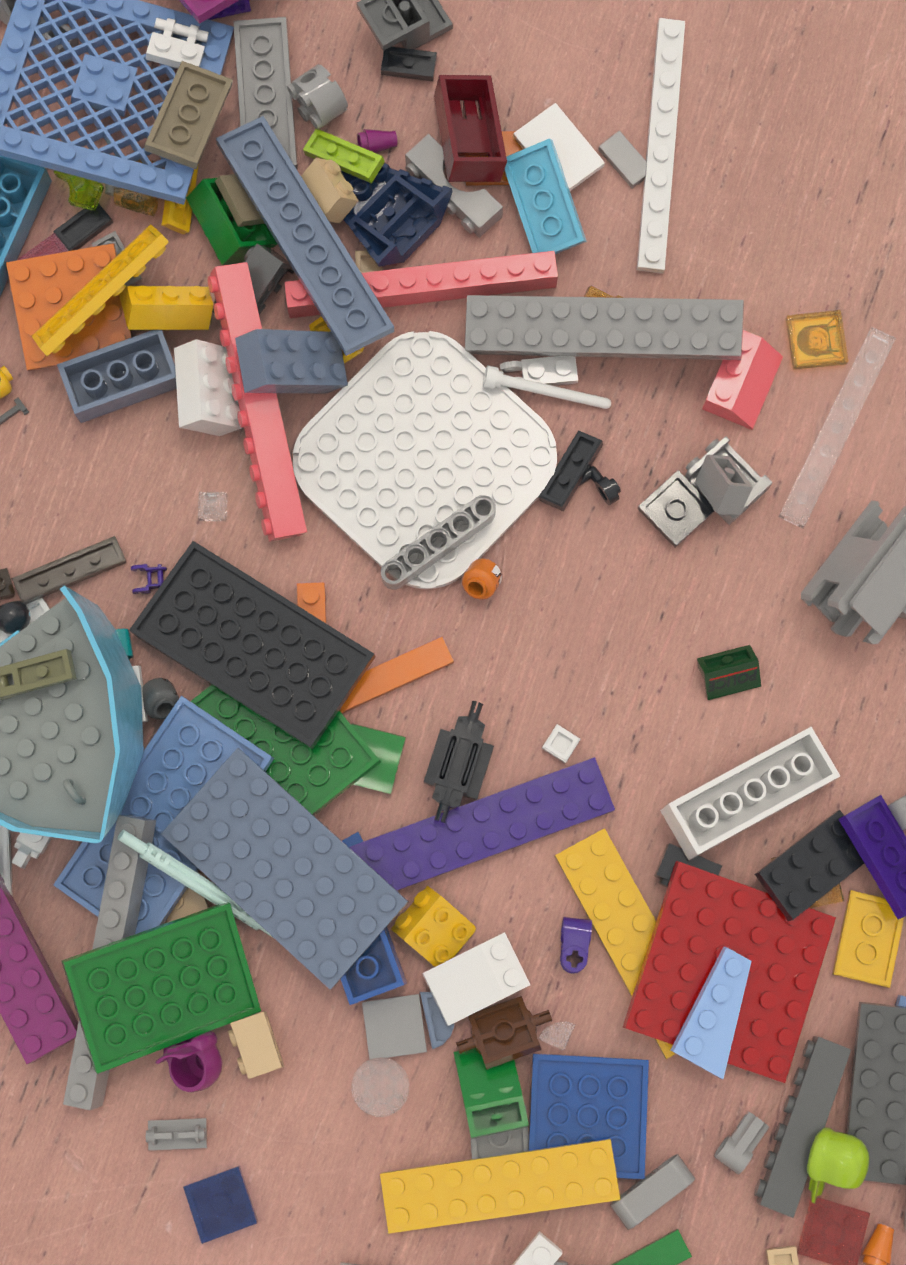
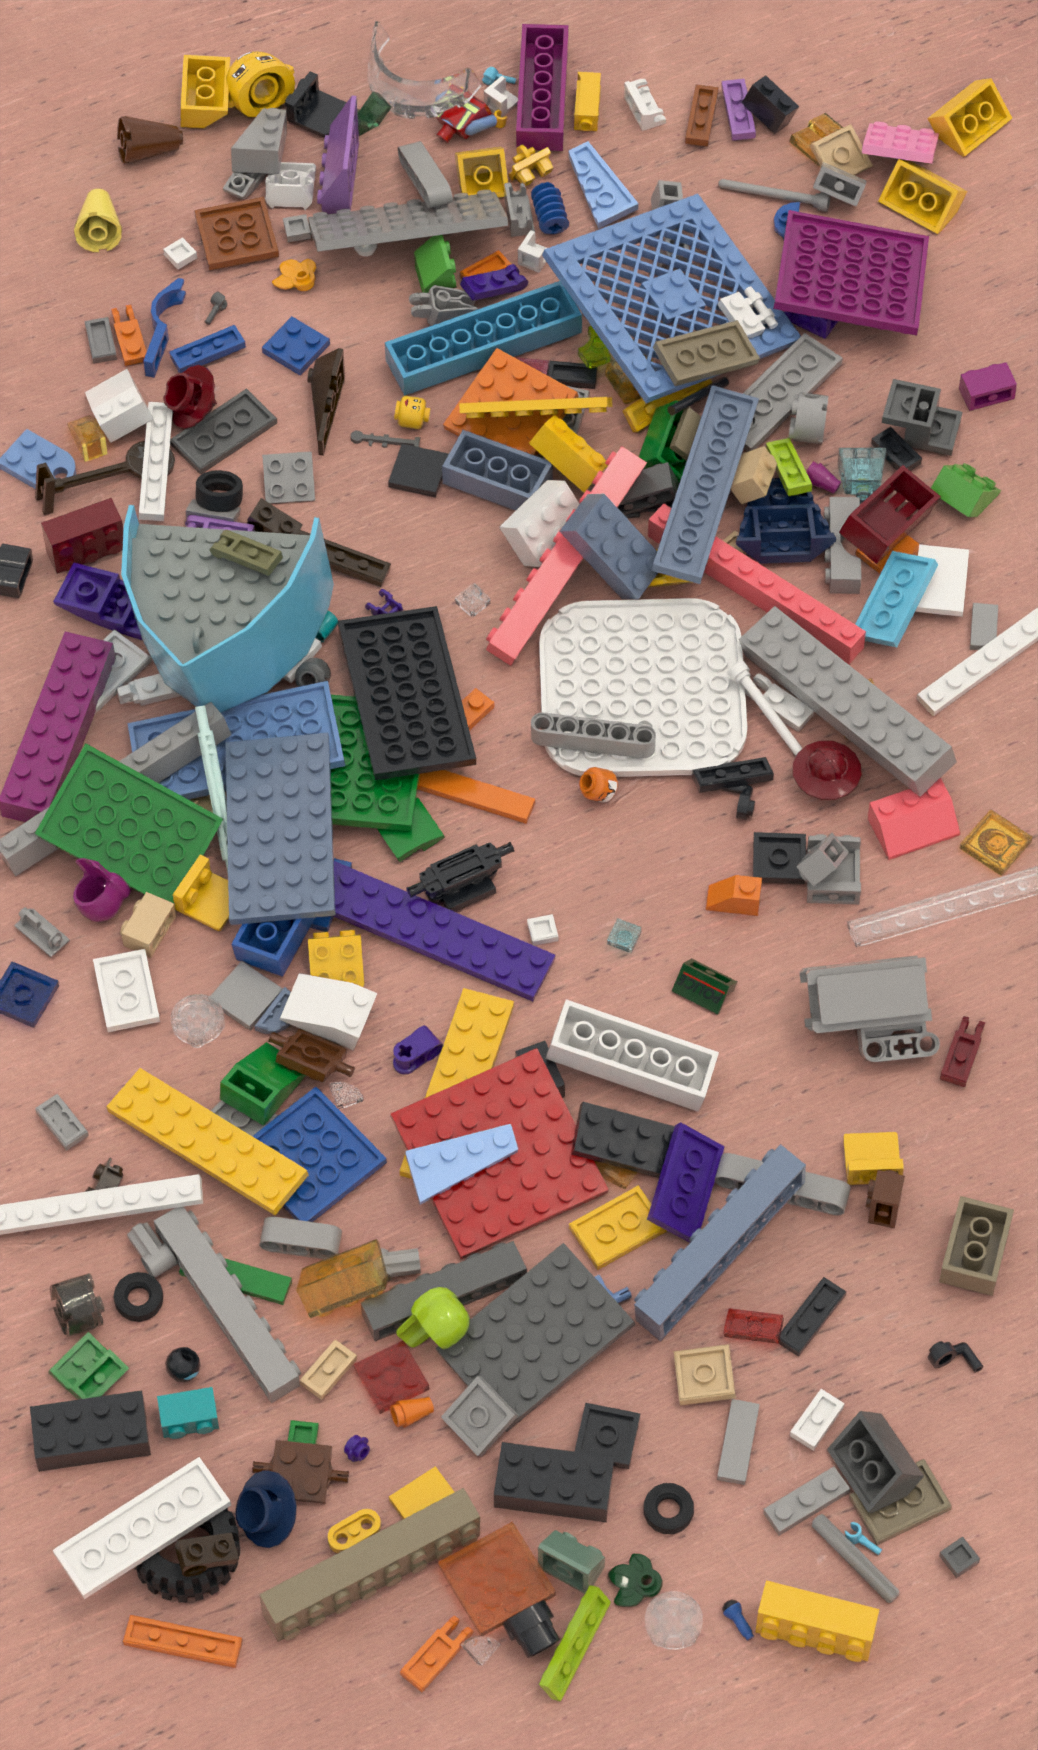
camera: 45 degrees right, 20 degrees down
none -> white plate [93,949,160,1032]
none -> yellow bracket [173,855,229,931]
none -> clear yellow slope [296,1239,388,1319]
none -> black tile [388,444,449,497]
none -> clear light blue plate [607,918,642,953]
none -> black bar [667,377,729,415]
none -> orange slope [706,875,762,916]
none -> dark red helmet [793,741,862,800]
none -> clear light blue torso [838,448,886,504]
none -> bright green slope [931,463,1001,517]

